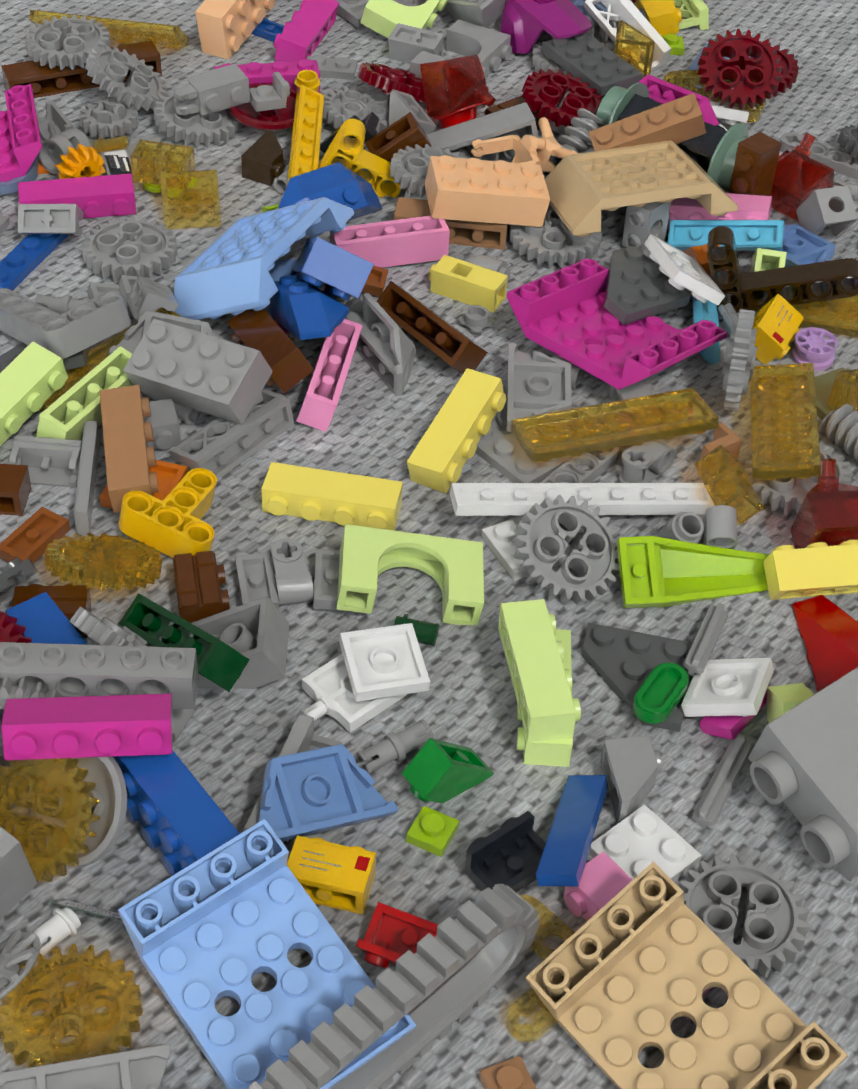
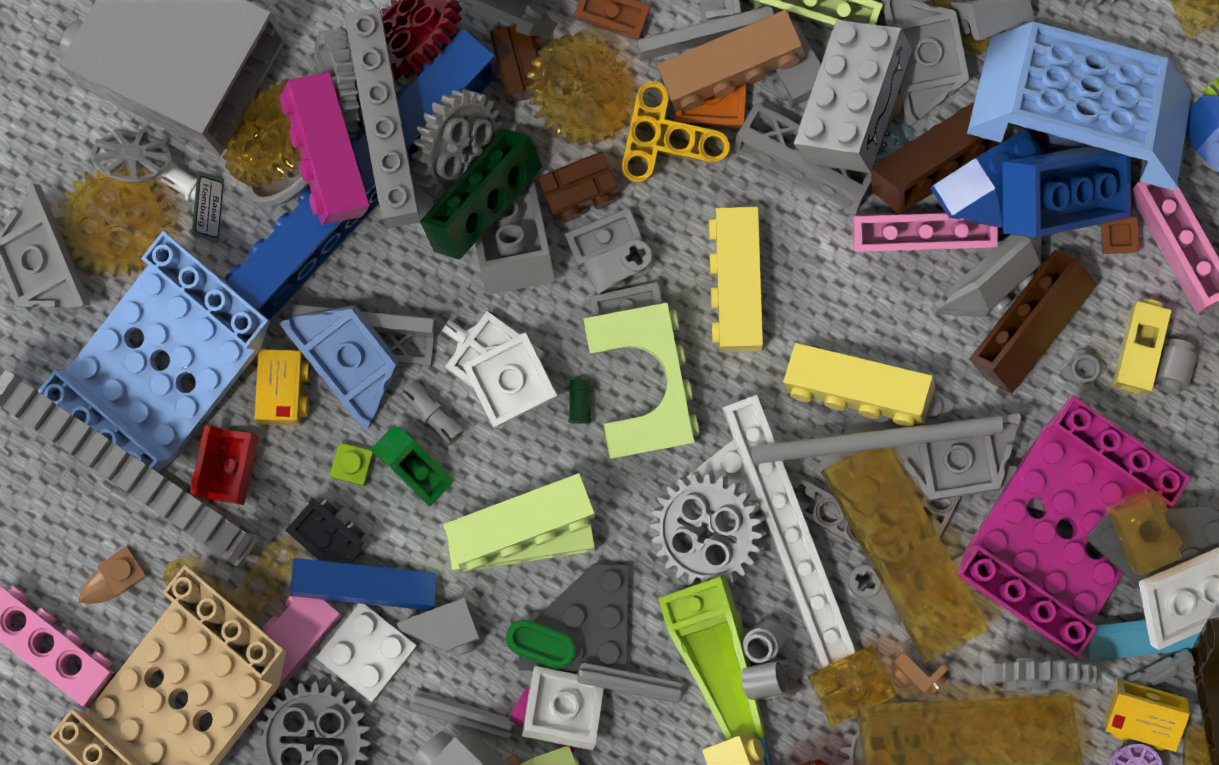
camera: 85 degrees right, 35 degrees up
none -> light grey piece [751,416,1003,464]
none -> clear yellow brick [1105,489,1182,576]

